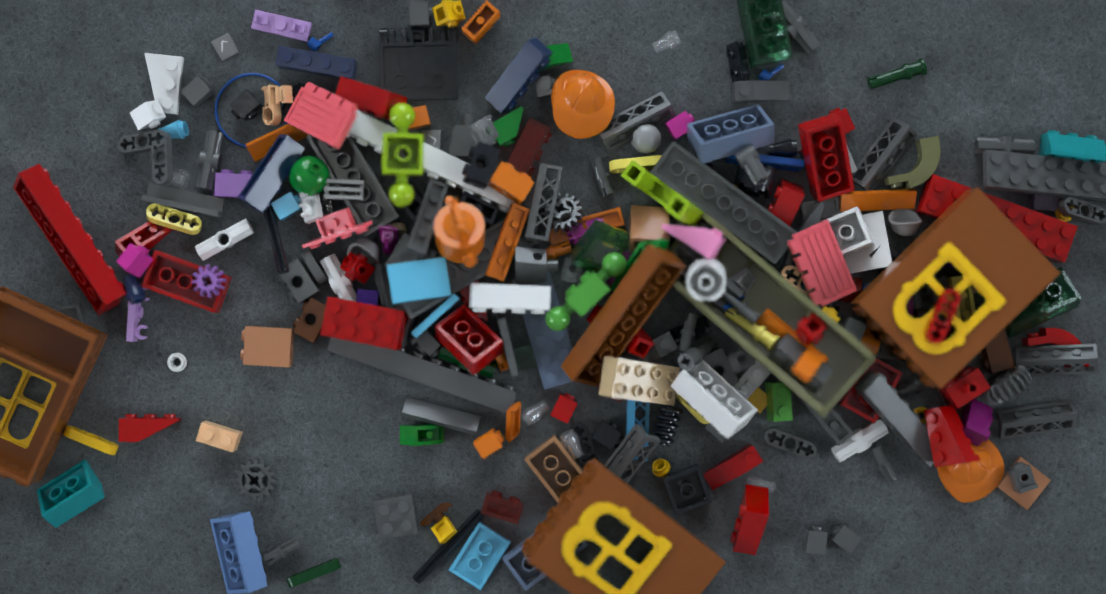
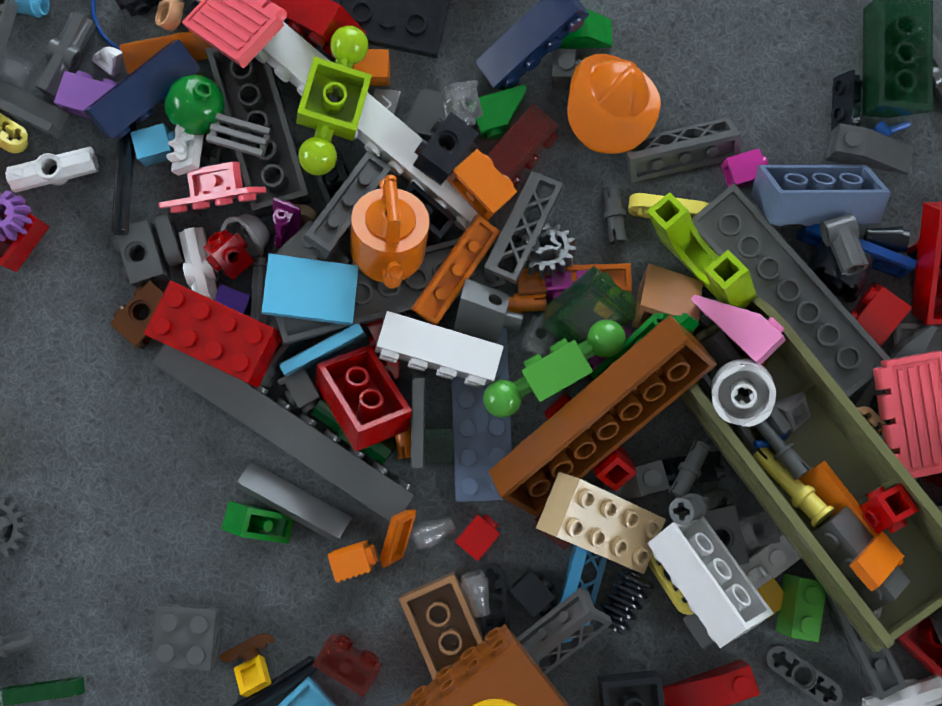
camera: 10 degrees right, 5 degrees down
nougat brick [240,326,295,367] -> none
light grey hair [631,124,661,154] -> none
clear cone [652,30,682,53] -> none
yellow plate [652,458,671,477] -> none
none -> white tile [92,47,123,77]

